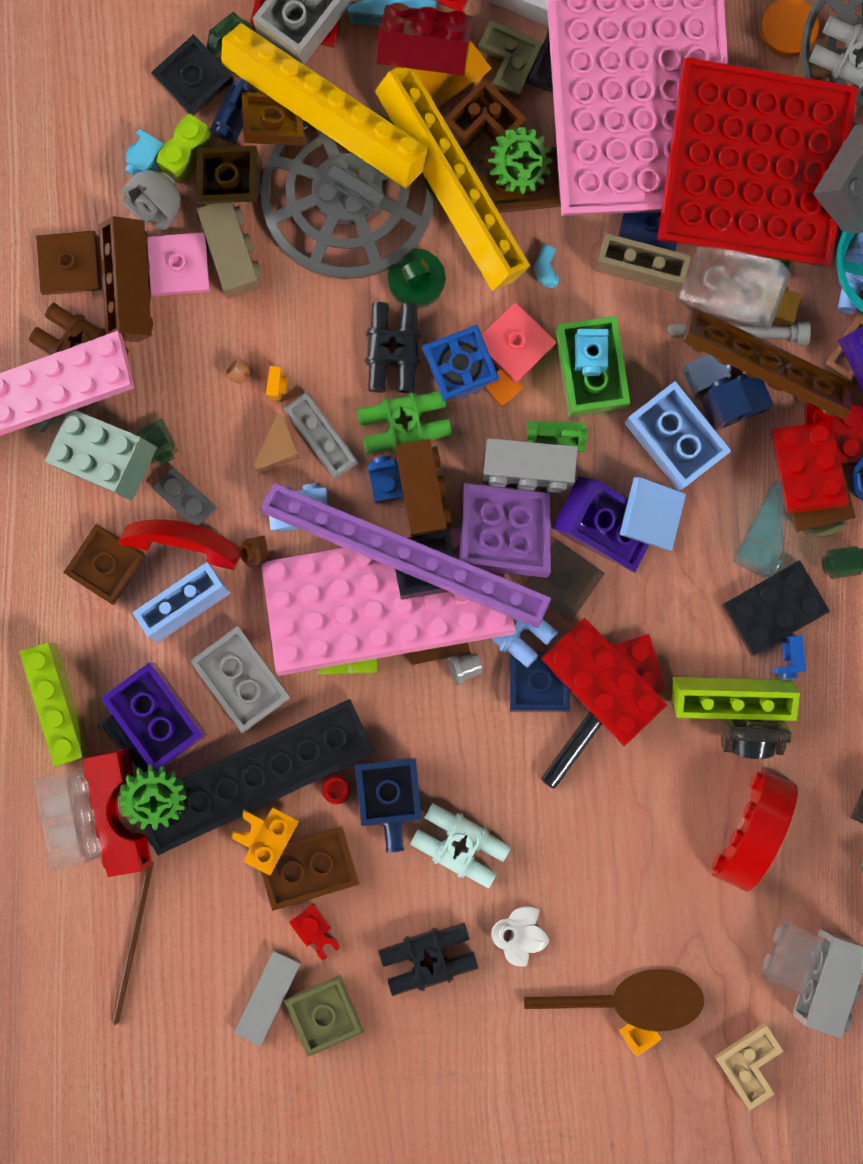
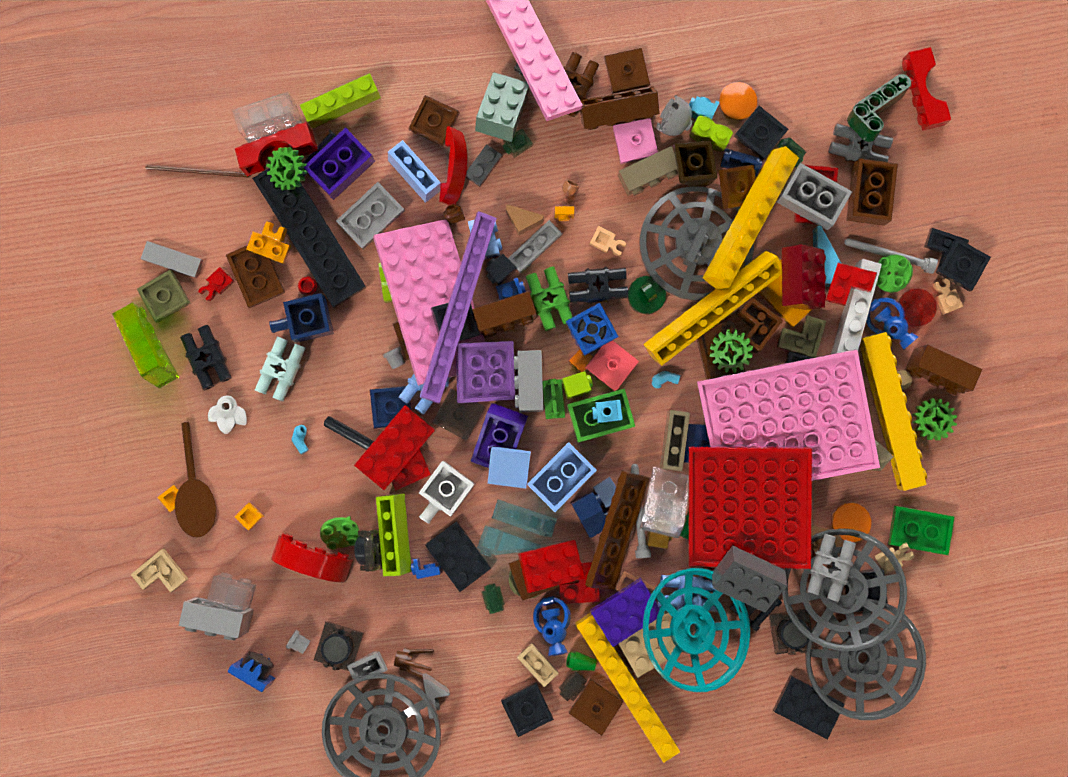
camera: 80 degrees right, 0 degrees up
none -> clear neon green wedge [112,302,179,388]
none -> light orange plate [235,503,264,531]
none -> medium azure arm [291,425,309,455]
none -> bright green plate [320,516,360,550]
none -> white brick [419,461,475,524]
none -> black brick [486,254,516,285]
none -> clear light blue slope [492,499,557,537]
none -> lime brick [562,371,593,400]
none -> light nougat plate [590,226,626,256]
none -> orange dish [719,82,757,120]

